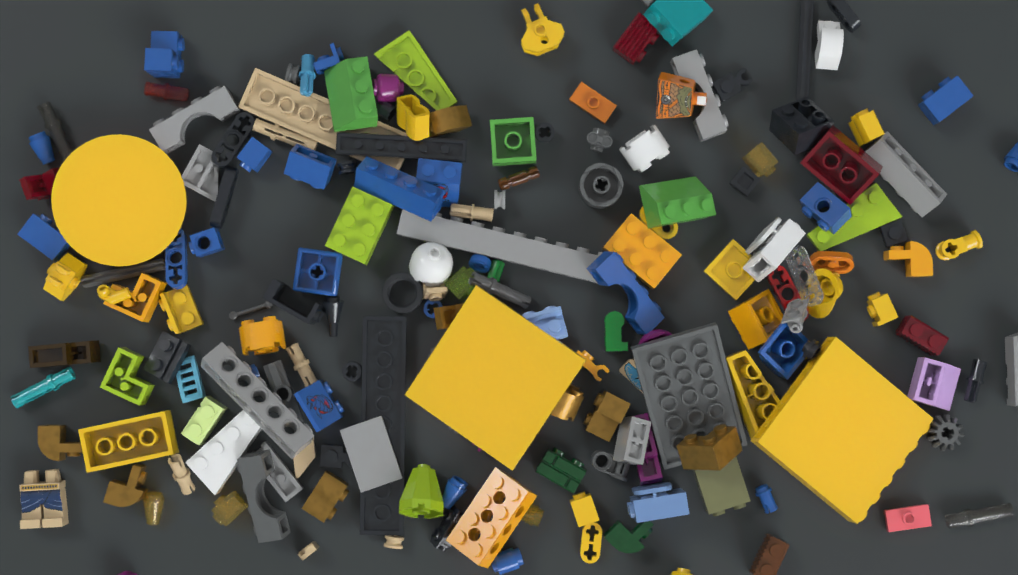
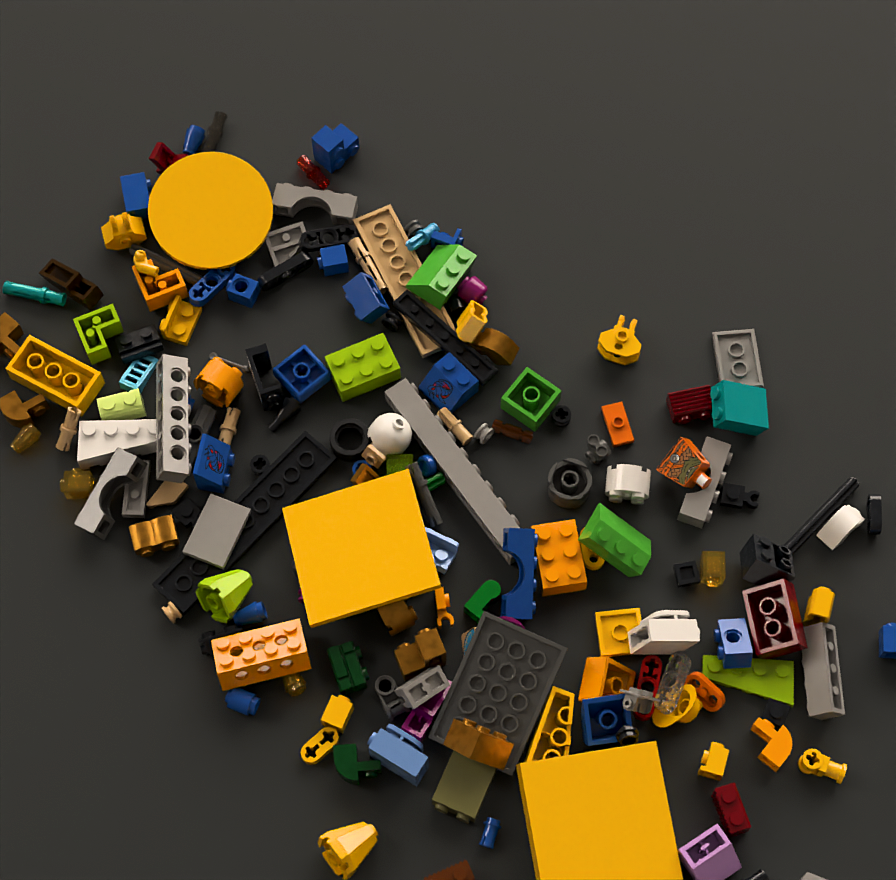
camera: 45 degrees right, 20 degrees down
tan tile [298,541,319,561] -> none
blue brick [354,156,444,221] -> none
lime wing [374,30,458,111] -> none

